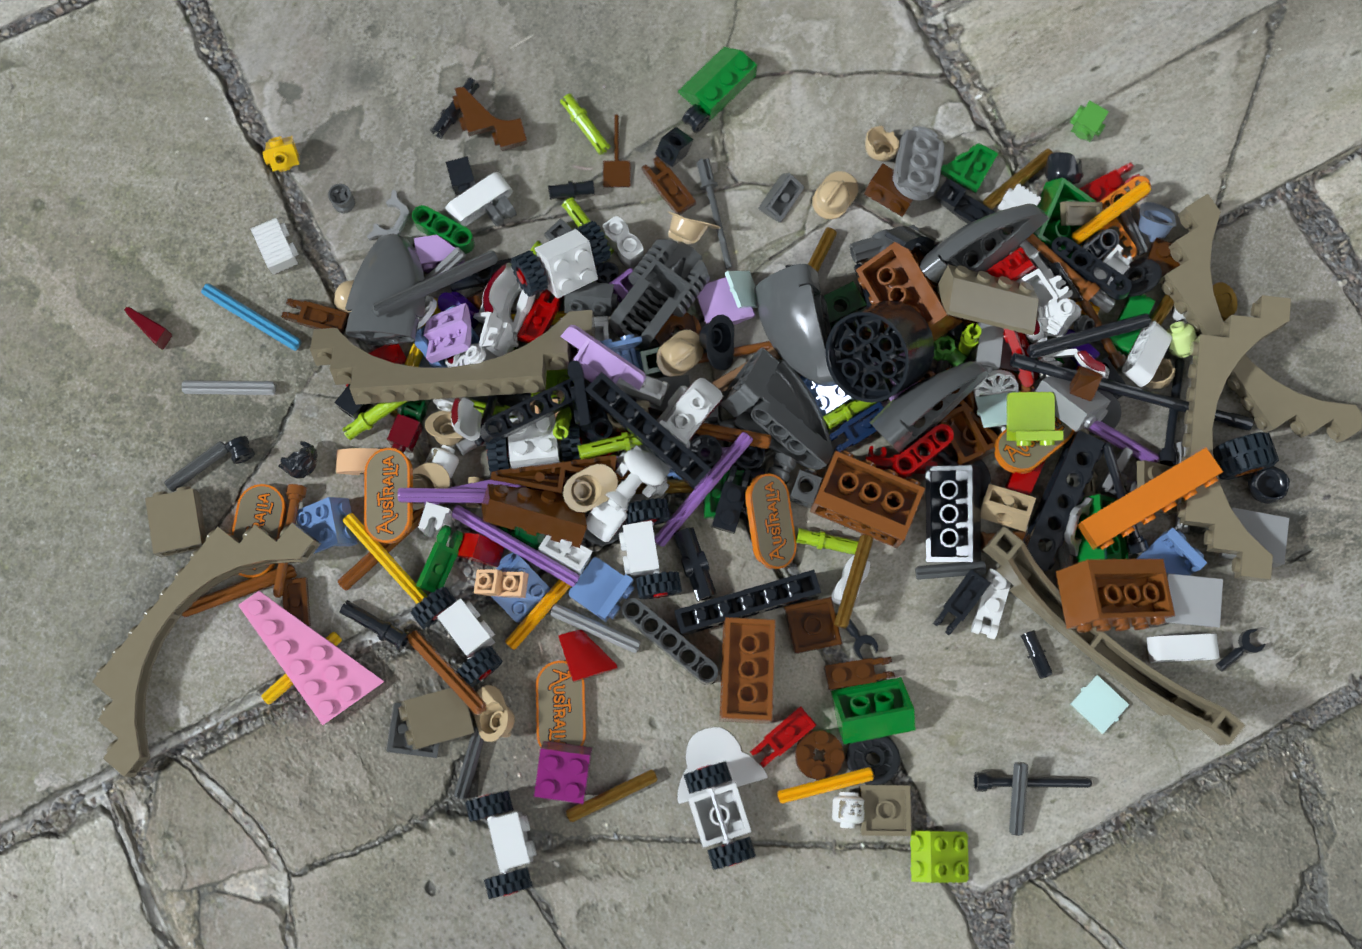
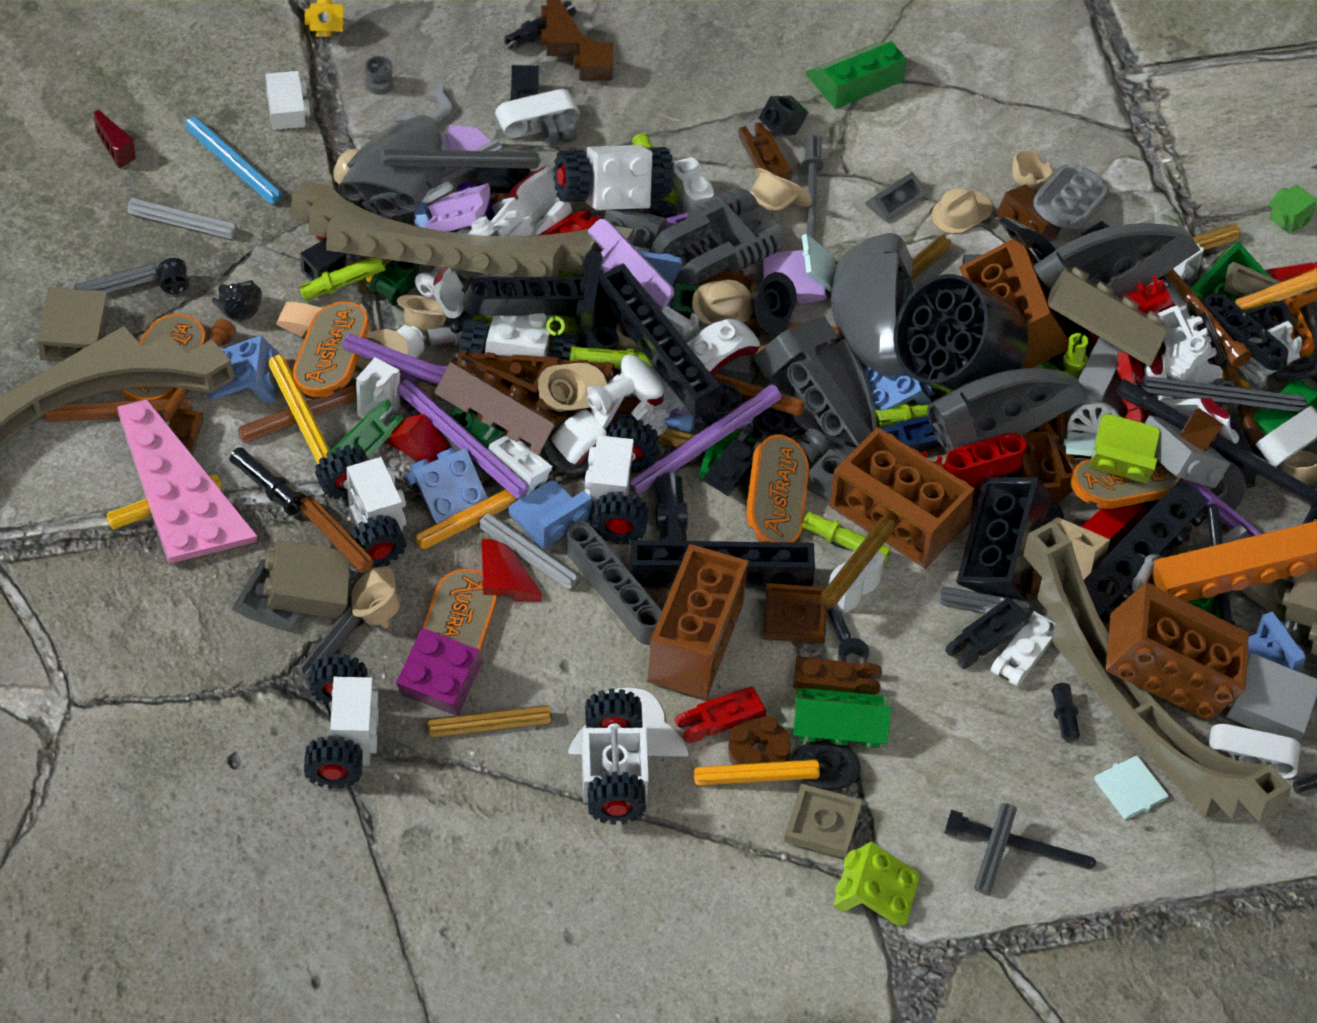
camera: 15 degrees right, 25 degrees down
reddish brown hinge [281,298,349,335] -> none
dark red brick [387,414,423,453] -> none
green beam [412,205,475,254] -> none
light nougat slope [474,569,529,598] -> none
black pin [548,180,595,200] -> none
lime pin [560,93,611,155] -> none
reddish brown piece [603,114,630,188] -> none
black wheel [682,104,710,133] -> none
white head [832,792,865,829] -> none
green wing [941,143,998,193] -> none
black hair [1045,152,1084,185] -> none

